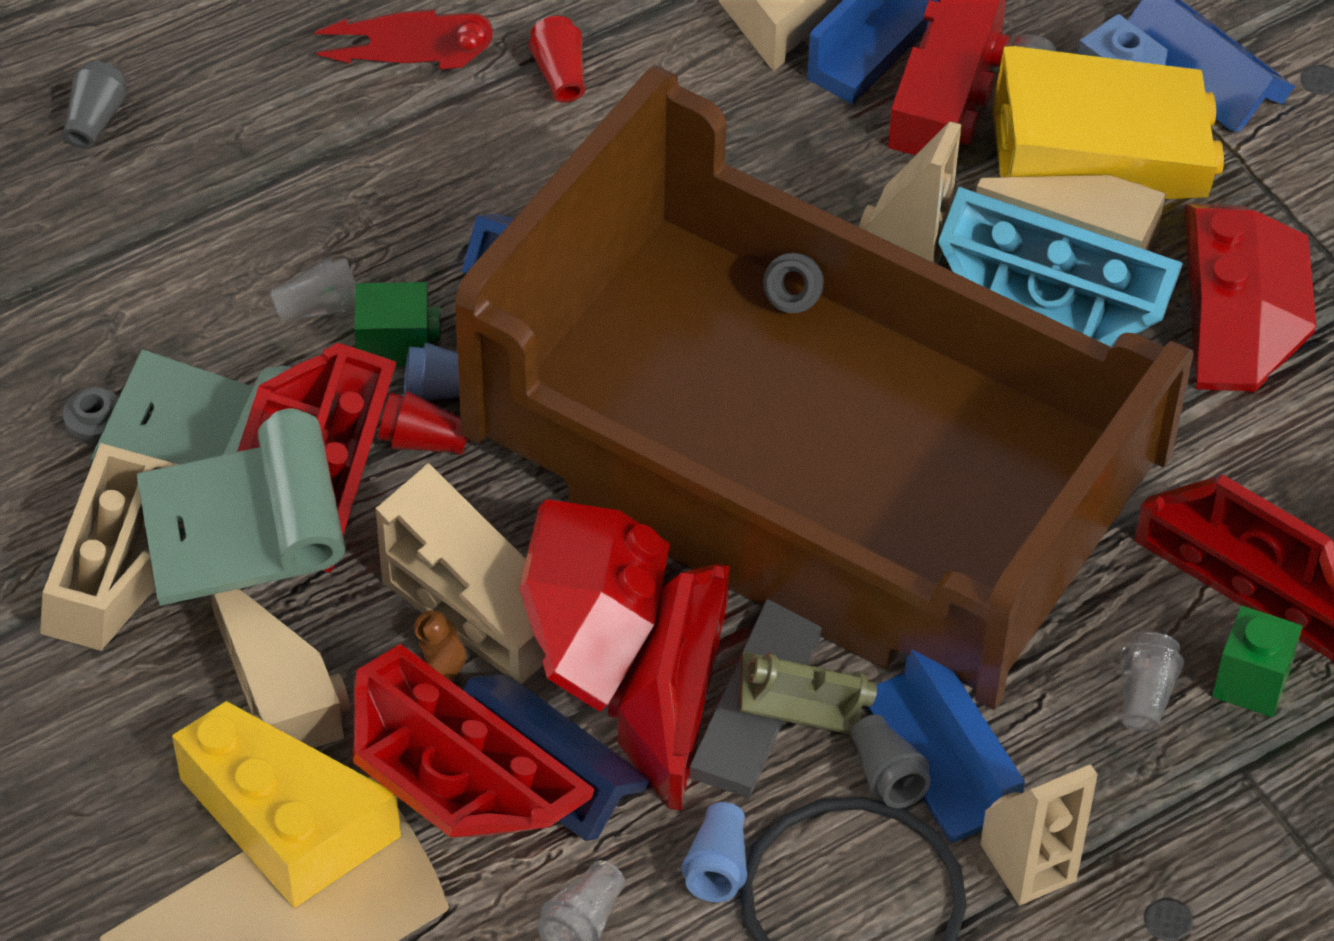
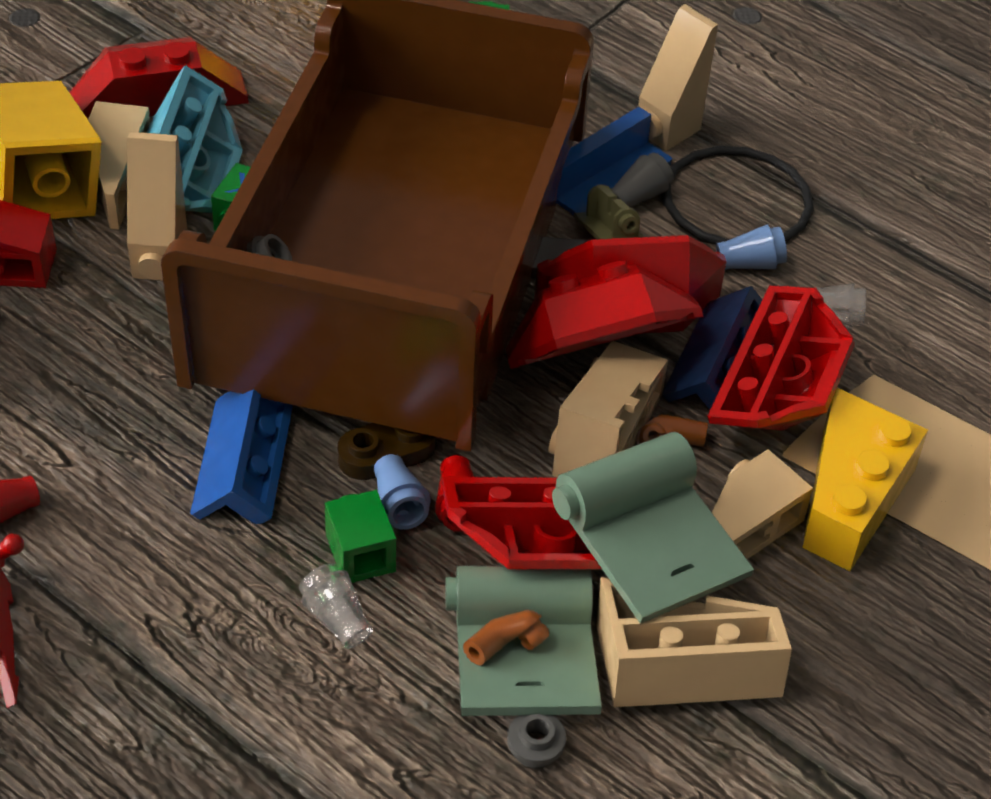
camera: 110 degrees left, 5 degrees down
none -> dark orange arm [463,609,550,665]

